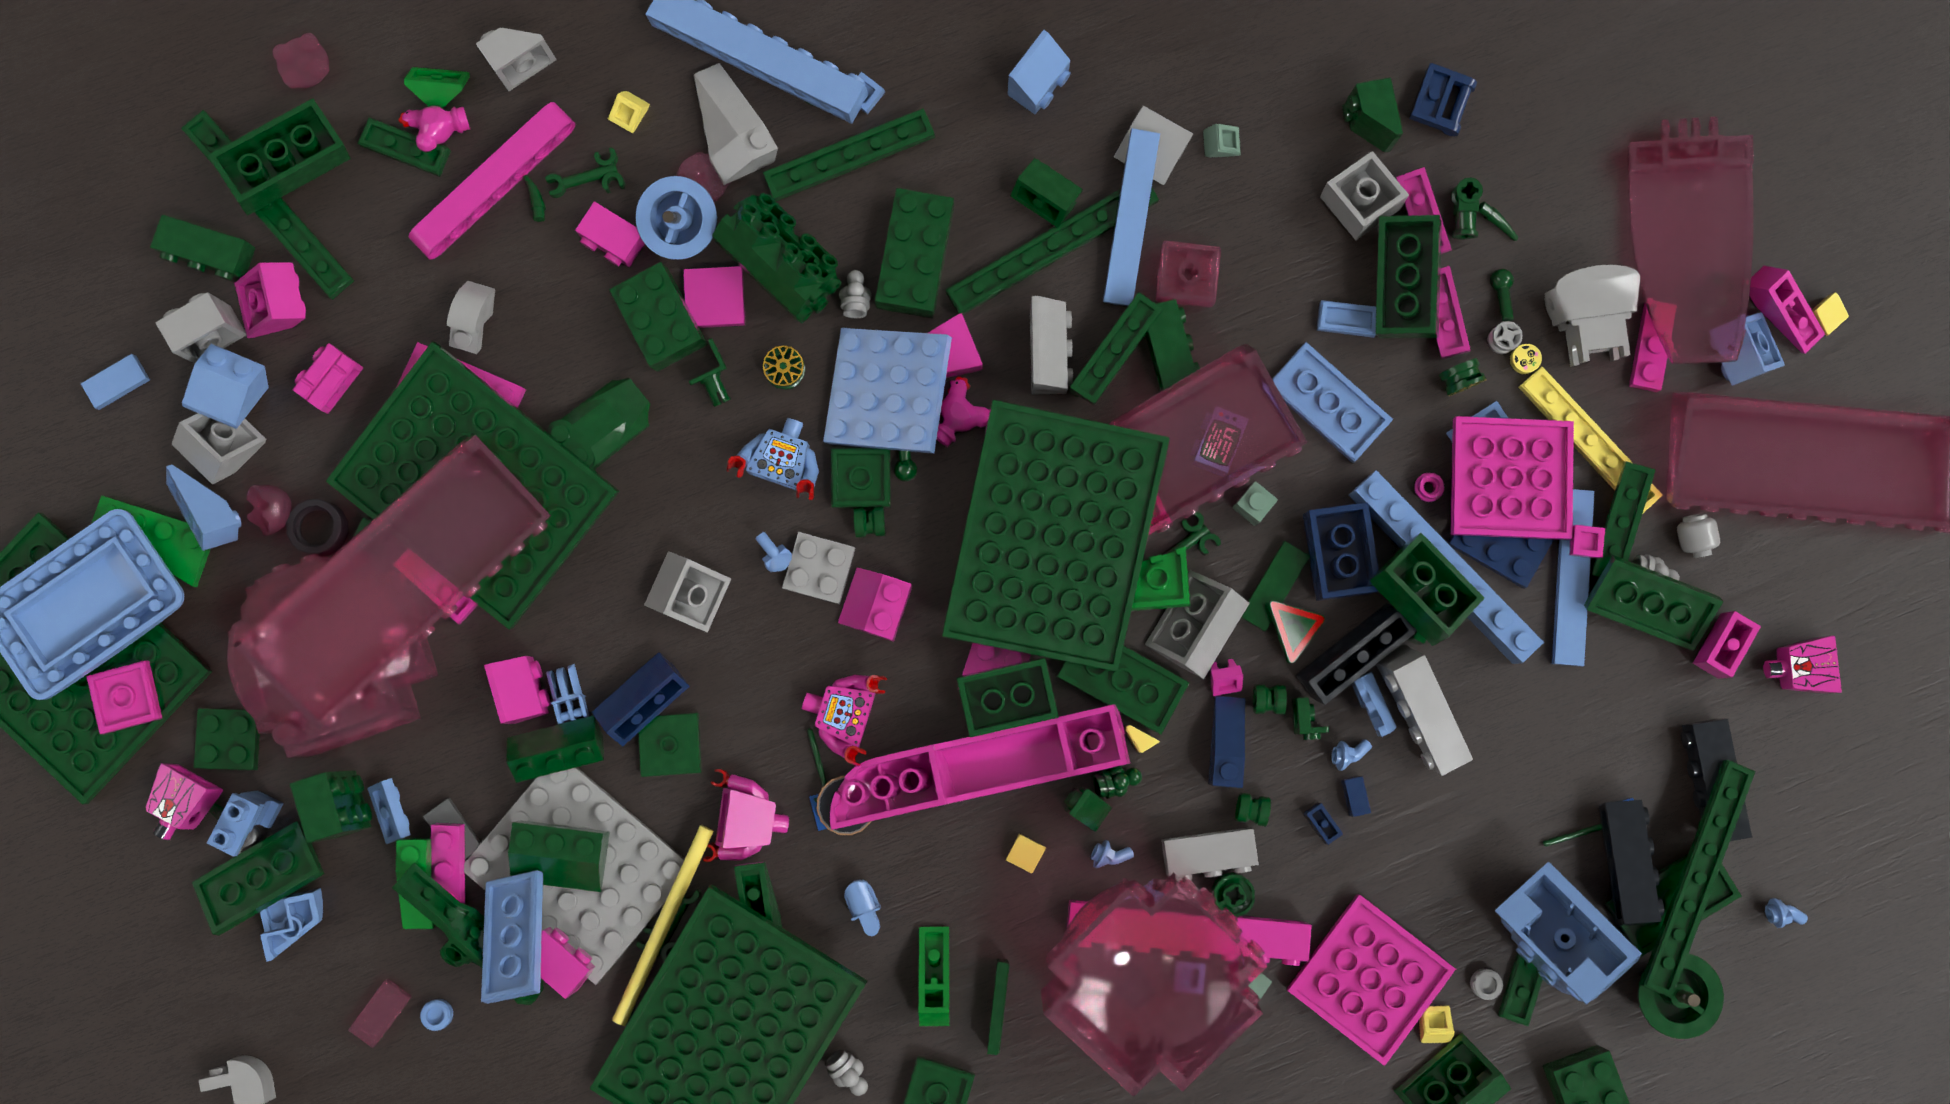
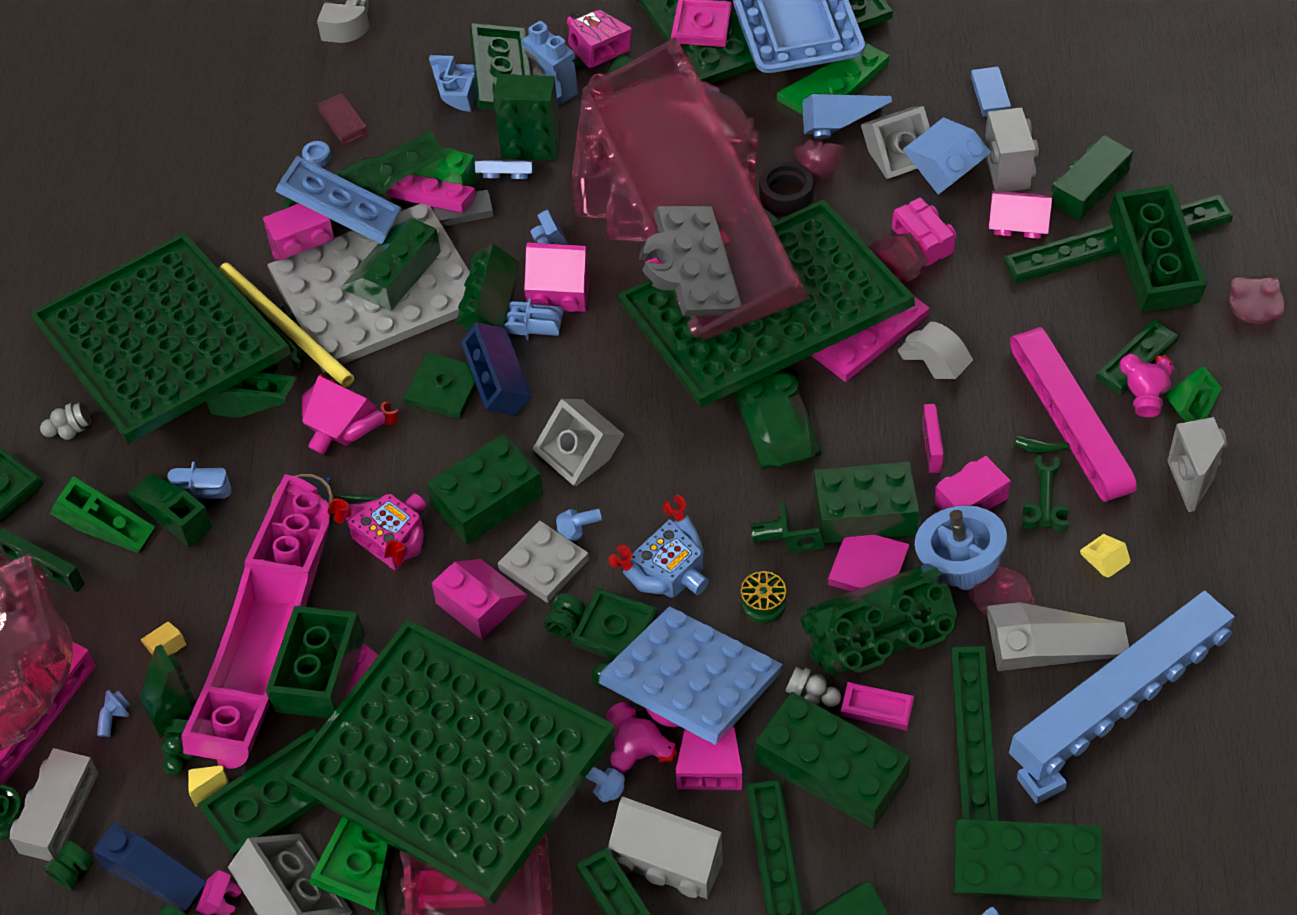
camera: 120 degrees right, 30 degrees down
none -> dark green slope [127,474,213,547]
none -> dark green brick [426,434,543,544]
none -> medium blue tile [530,210,569,245]
none -> dark grey plate [639,206,743,316]
none -> dark pink tile [840,682,914,731]
none -> clear pink slope [868,232,928,281]
none -> dark pink tile [922,404,944,474]
none -> dark green brick [952,819,1102,903]

